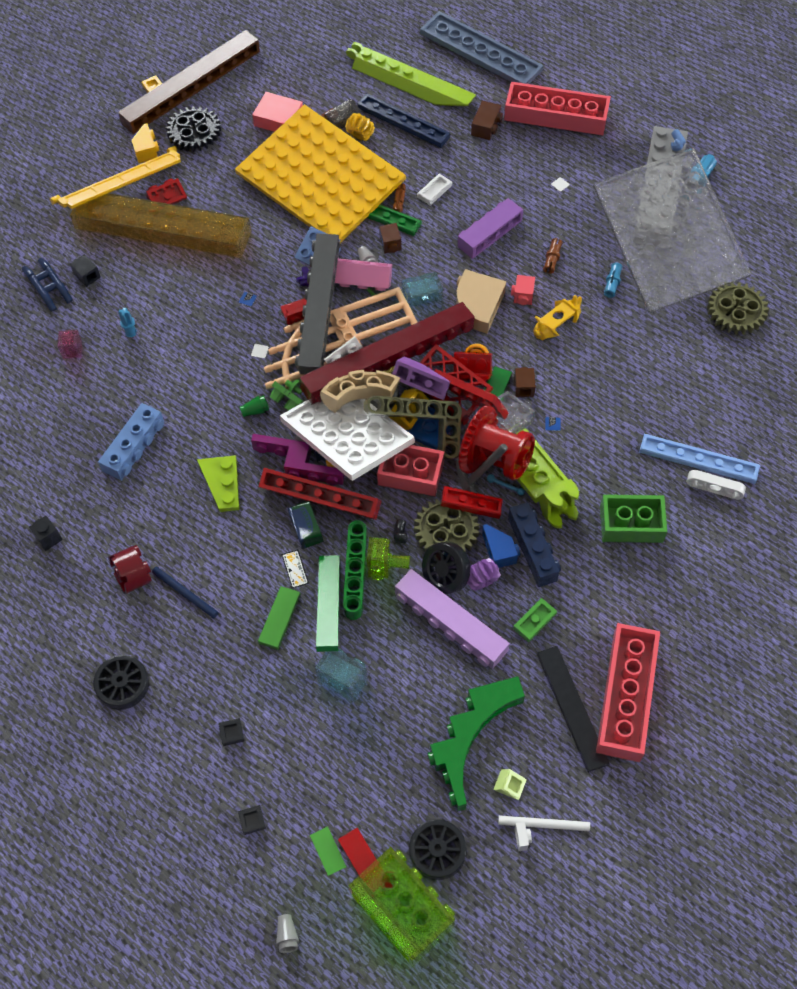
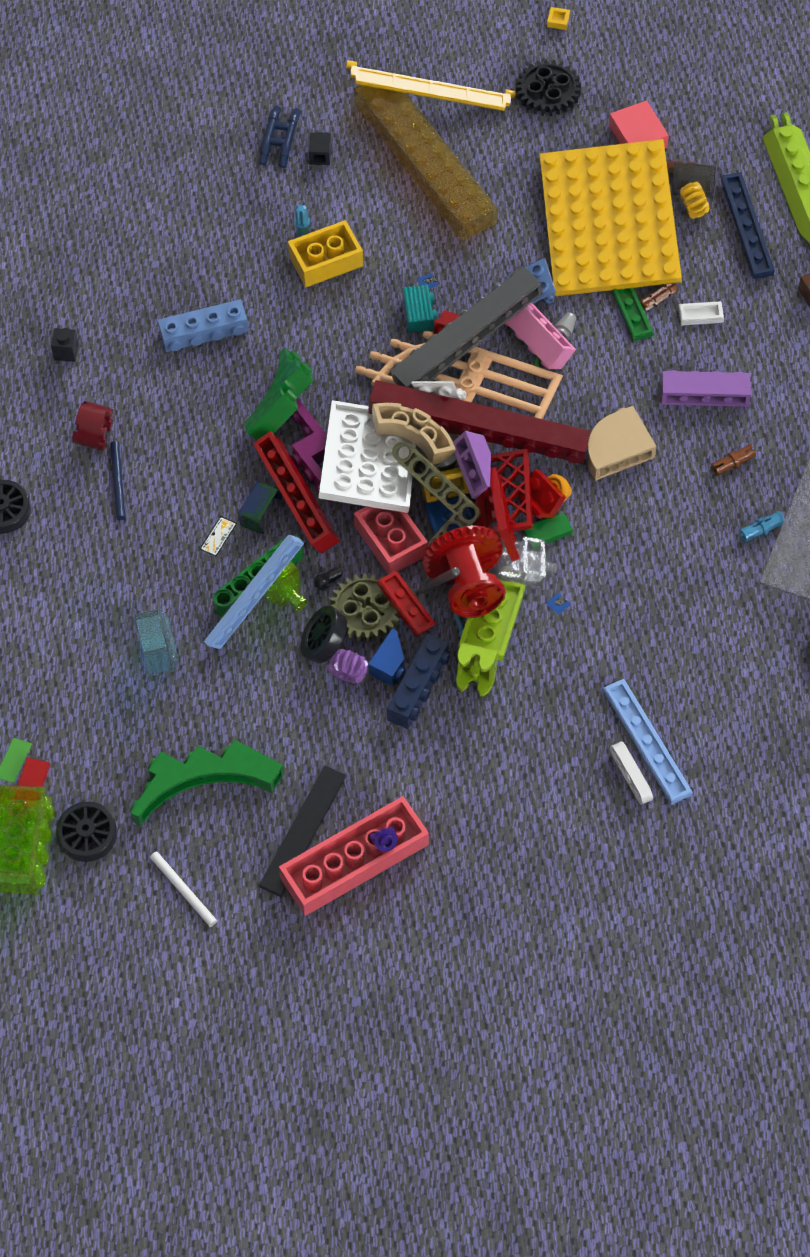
camera: 45 degrees right, 0 degrees up
clear pink brick [58,330,83,359] -> none
brick [118,30,260,134] -> none
yellow slope [132,123,160,163] -> none
red bracket [146,178,187,212] -> none
lime wing [197,455,240,512] -> none
black plate [218,718,245,746] -> none
green cone [240,395,270,417] -> none
white sticker [251,344,269,358] -> none
bright green tile [258,586,301,650] -> none
bright green hips [270,379,304,411] -> none
tile [316,555,340,652] -> none
reddish brown brick [379,223,402,254] -> none
lavender brick [395,569,510,669] -> none
clear light blue brick [401,272,443,307] -> none
yellowish green slope [494,769,527,800] -> none
coral brick [511,275,535,305] -> none
bright green plate [513,598,557,642] -> none
reddish brown brick [514,367,536,397] -> none
white plate [514,822,532,851] -> none
yellow piece [533,295,582,341] -> none
bright green brick [600,495,667,543] -> none
none -> light blue tile [204,535,304,649]
none -> green arch [244,348,314,440]
none -> yellow brick [288,220,364,288]
none -> dark purple plate [370,826,398,852]
none -> teal brick [403,284,437,333]

